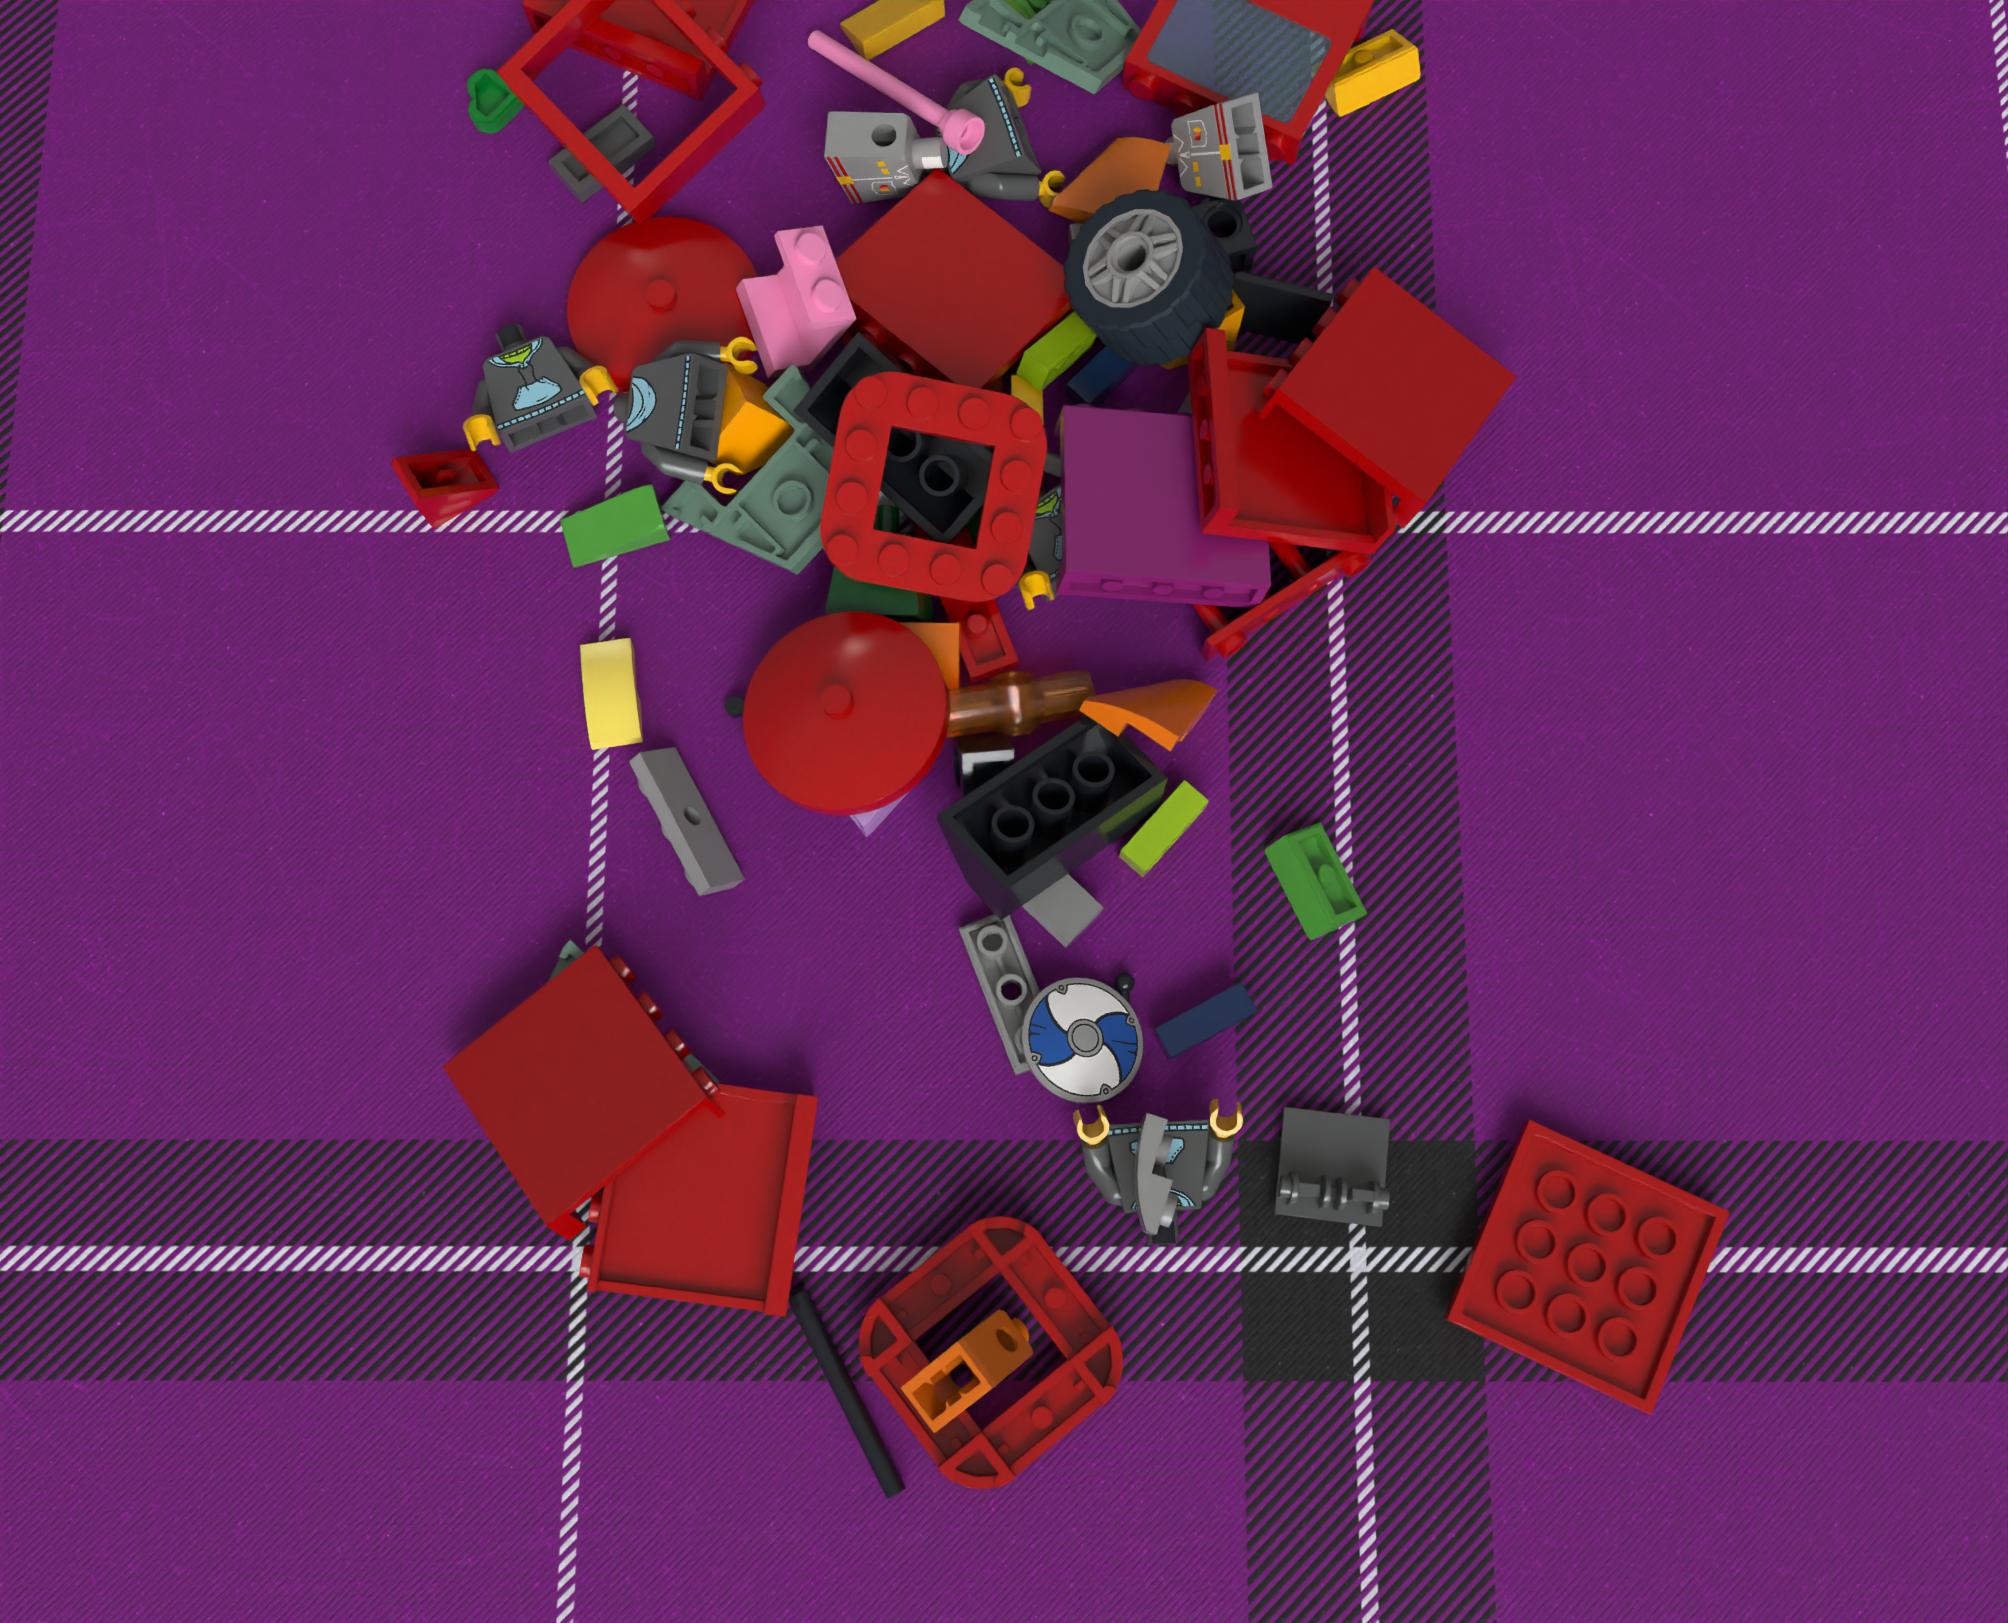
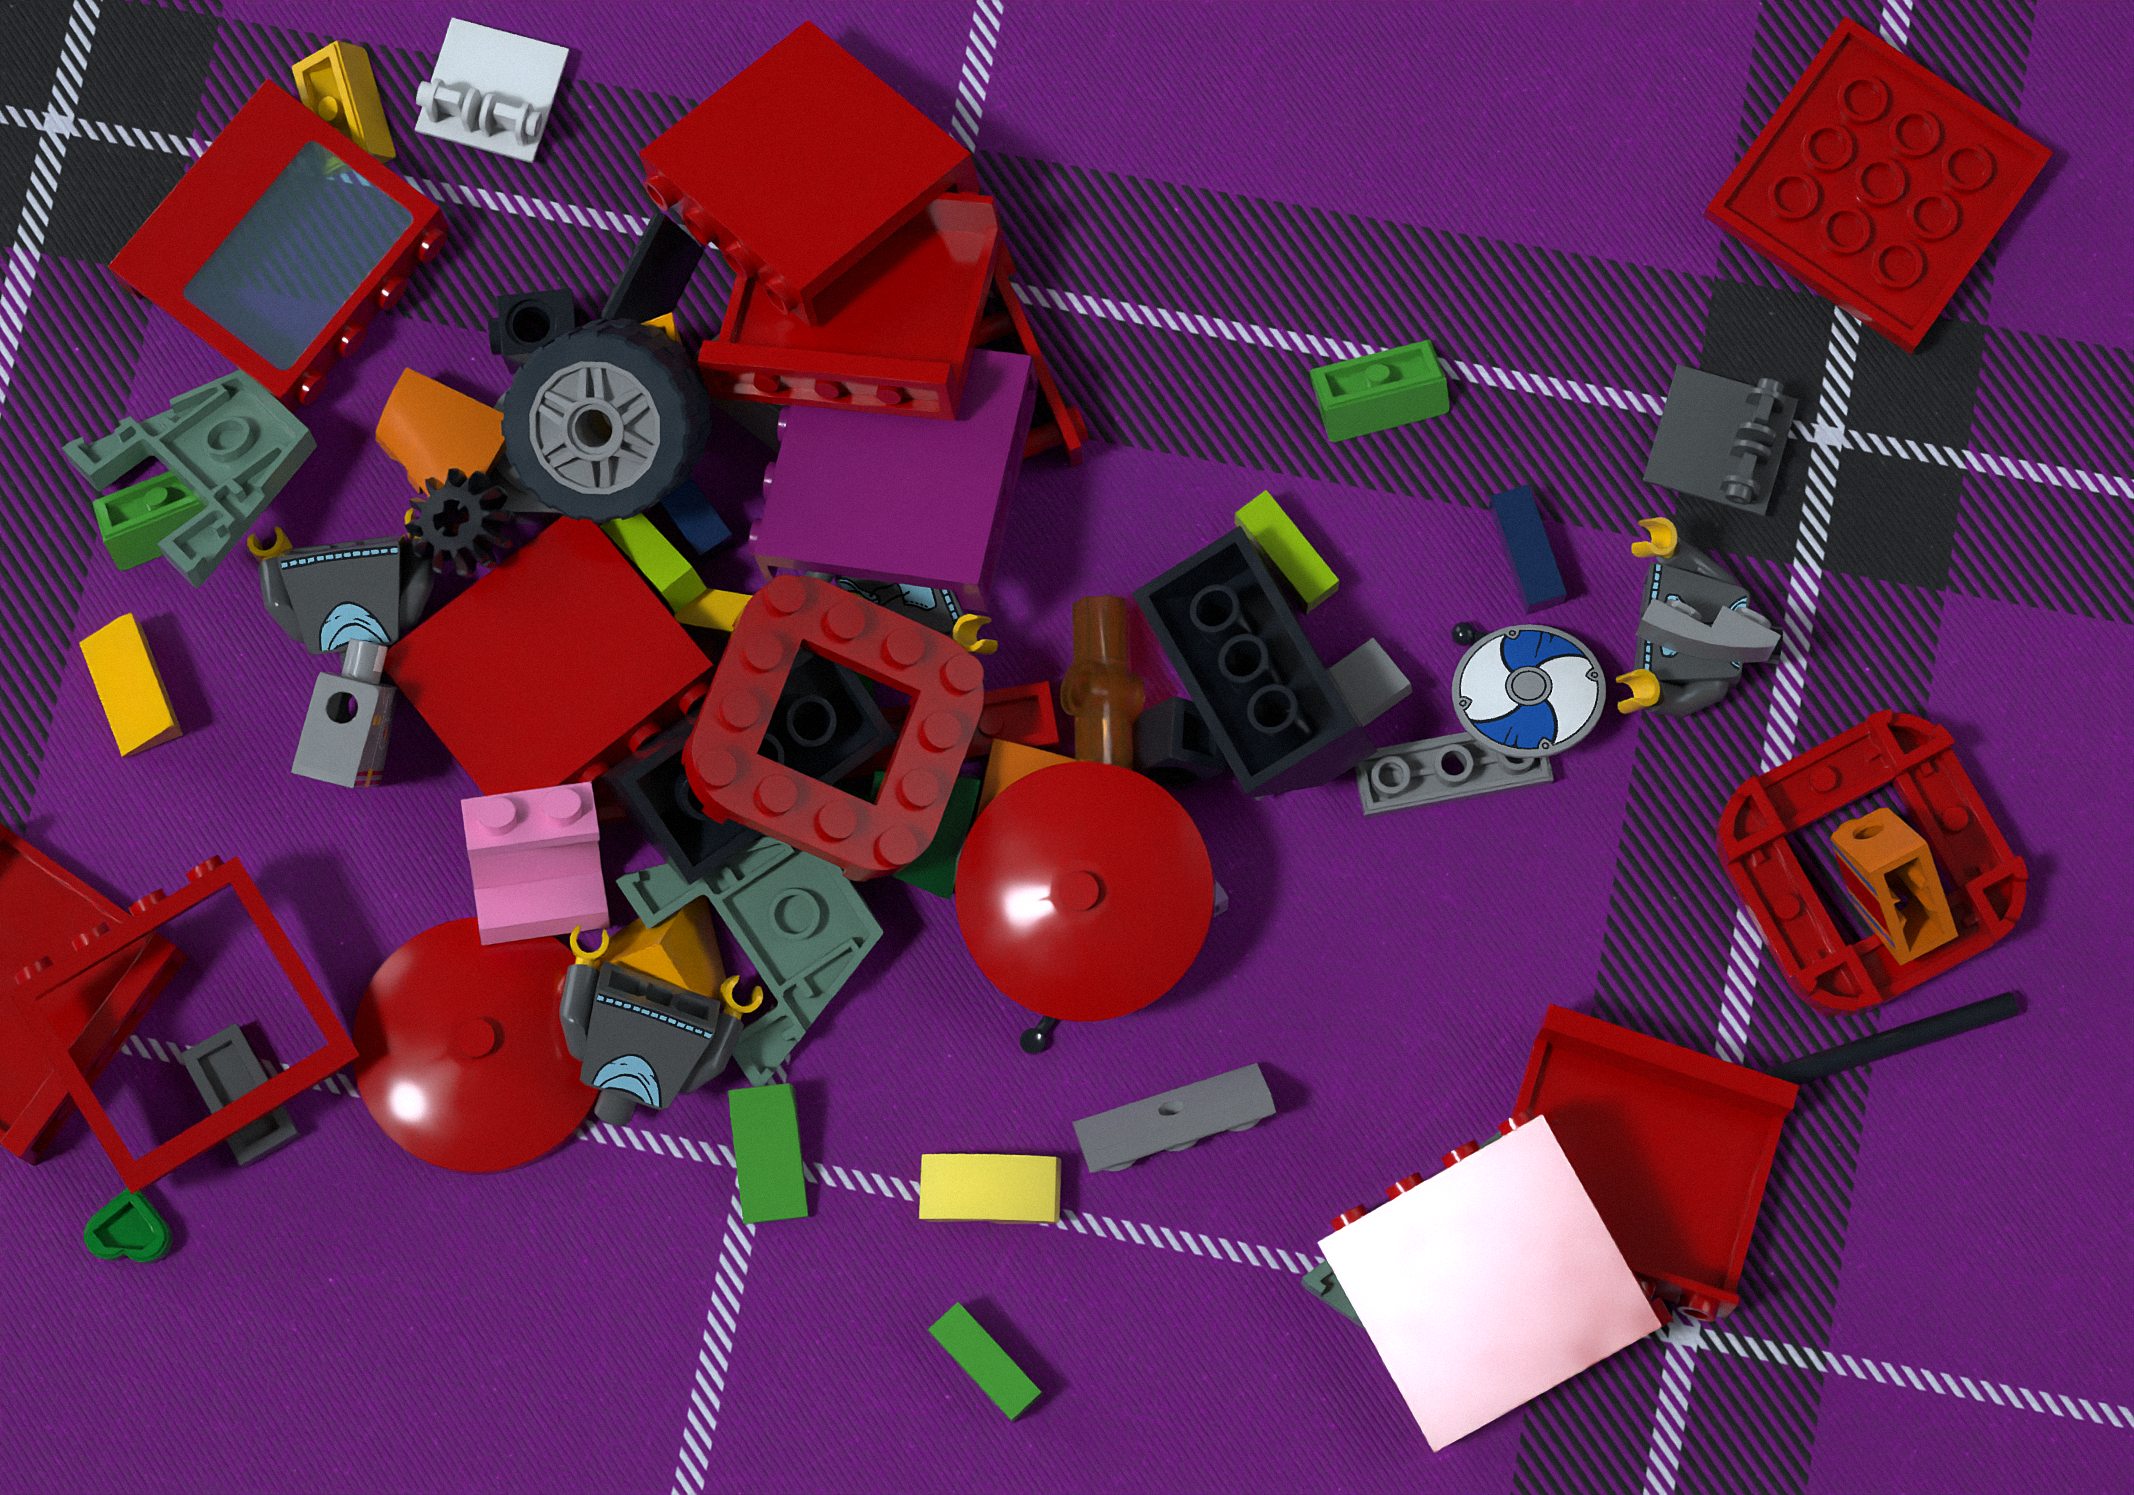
camera: 75 degrees left, 0 degrees up
red slope [390,449,499,529] -> none
dark grey torso [463,324,618,453] -> none
bright pink piece [808,30,985,155] -> none
orange slope [1079,679,1218,751] -> none
light grey torso [1165,92,1273,200] -> none
none -> black gear [405,468,518,578]
none -> white hinge [415,18,570,163]
none -> bright green piece [928,1302,1042,1423]

